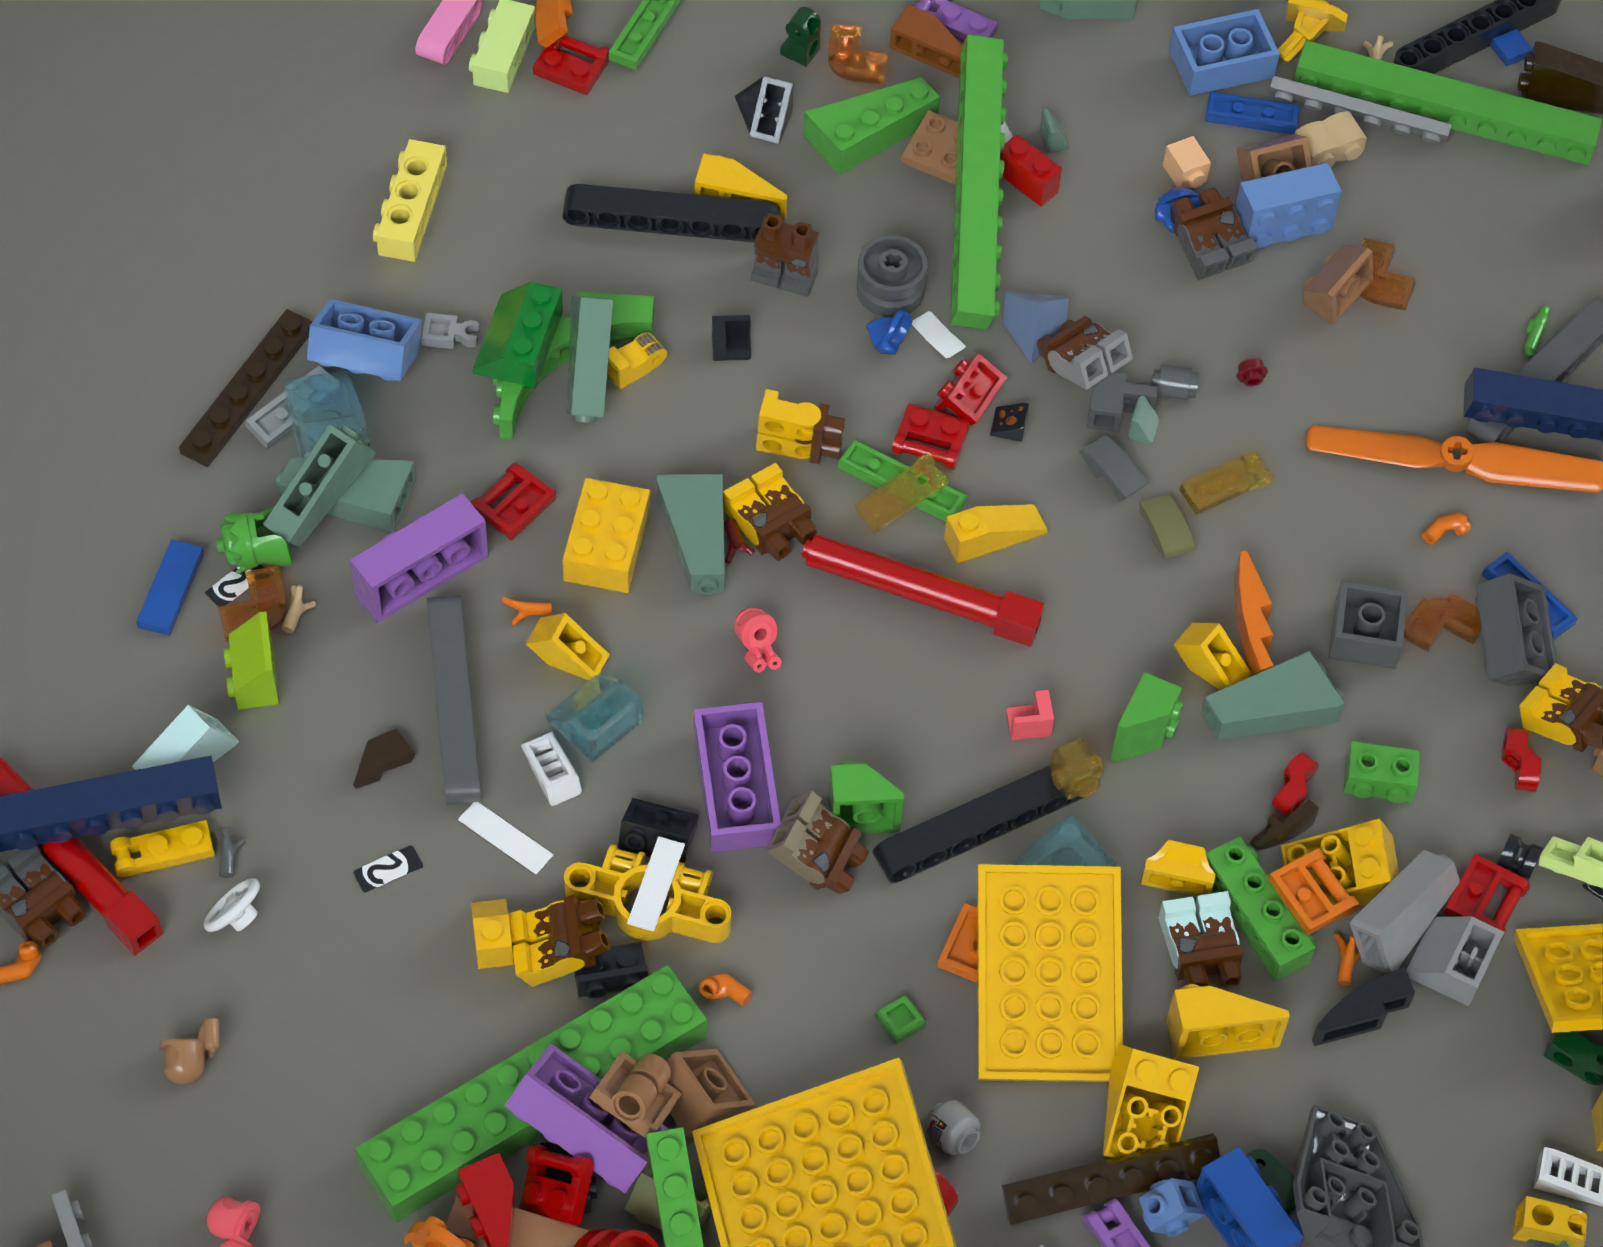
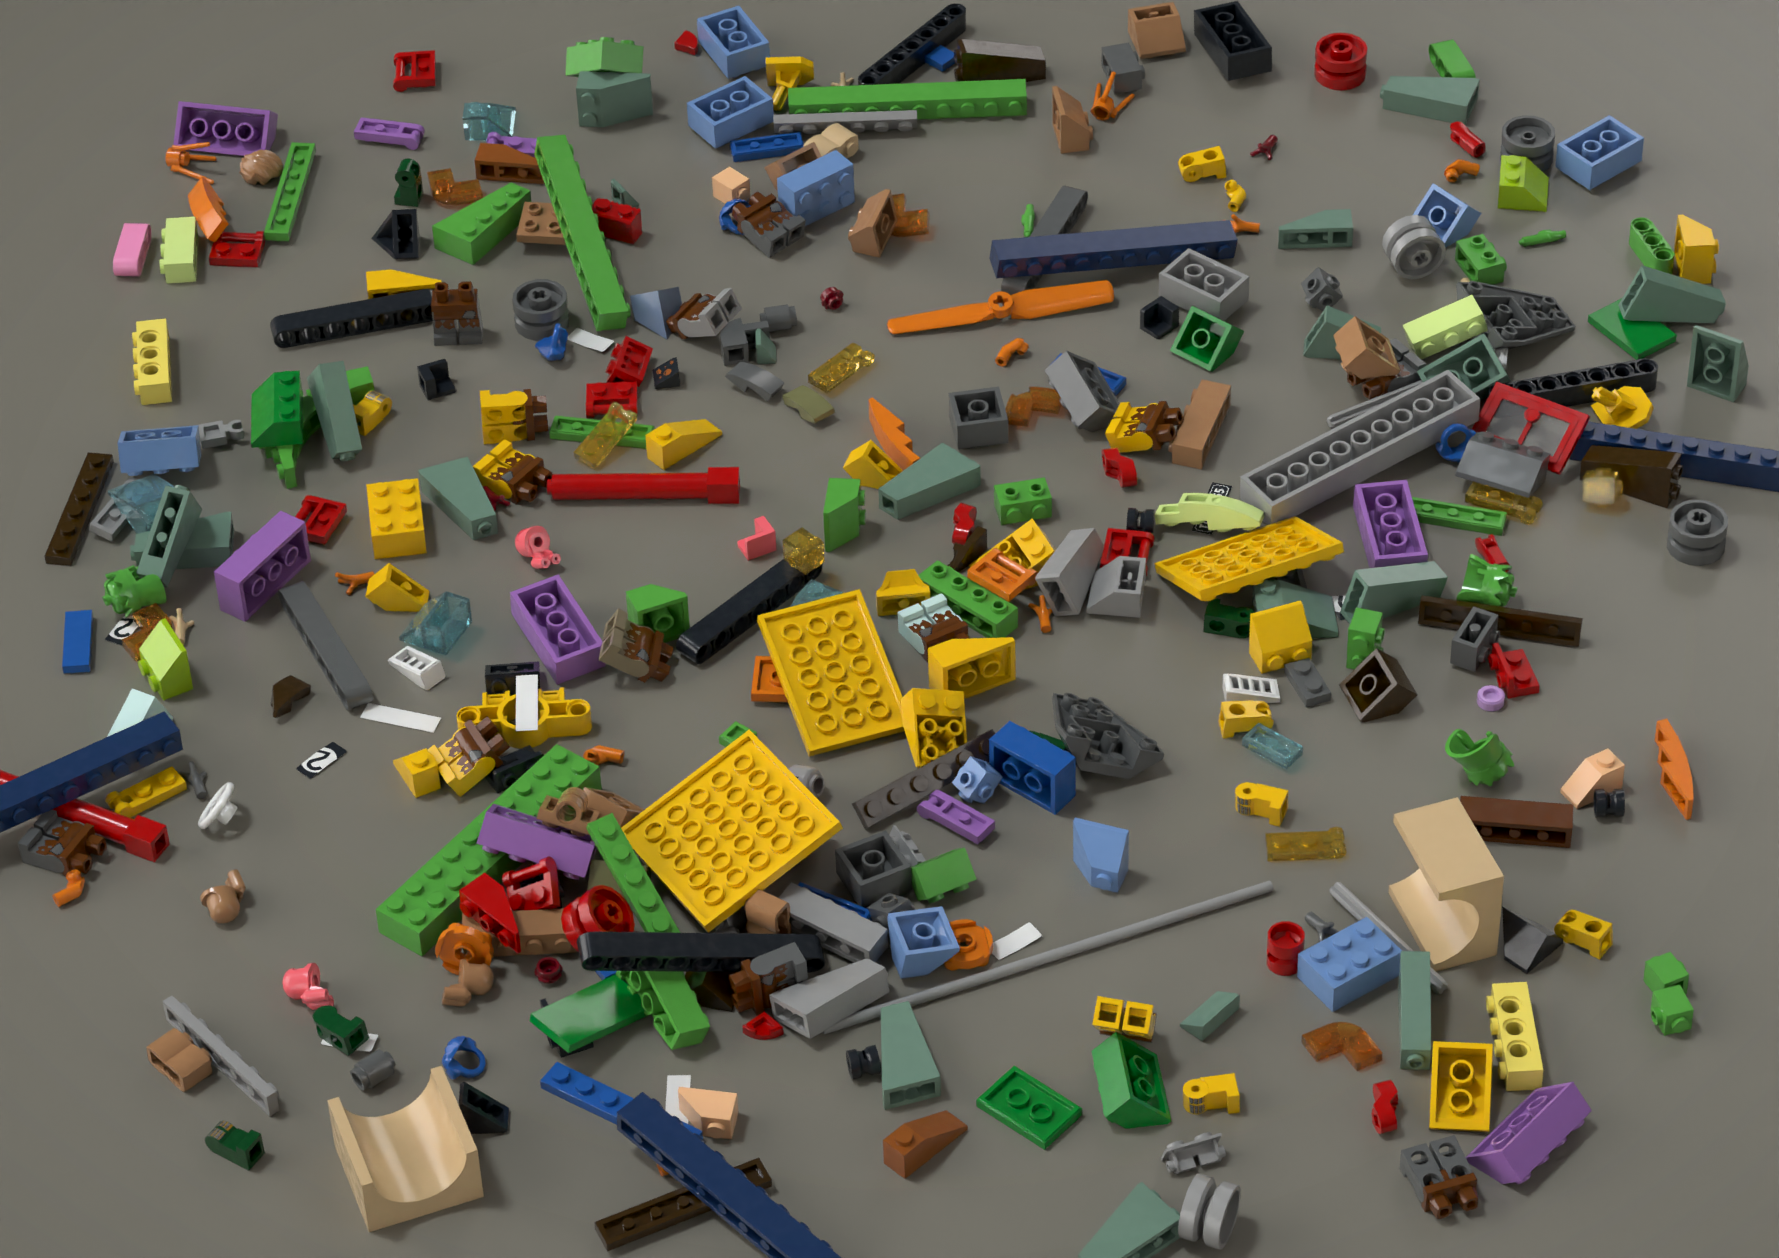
camera: 15 degrees left, 15 degrees down
black slope [1312,967,1415,1046] -> none

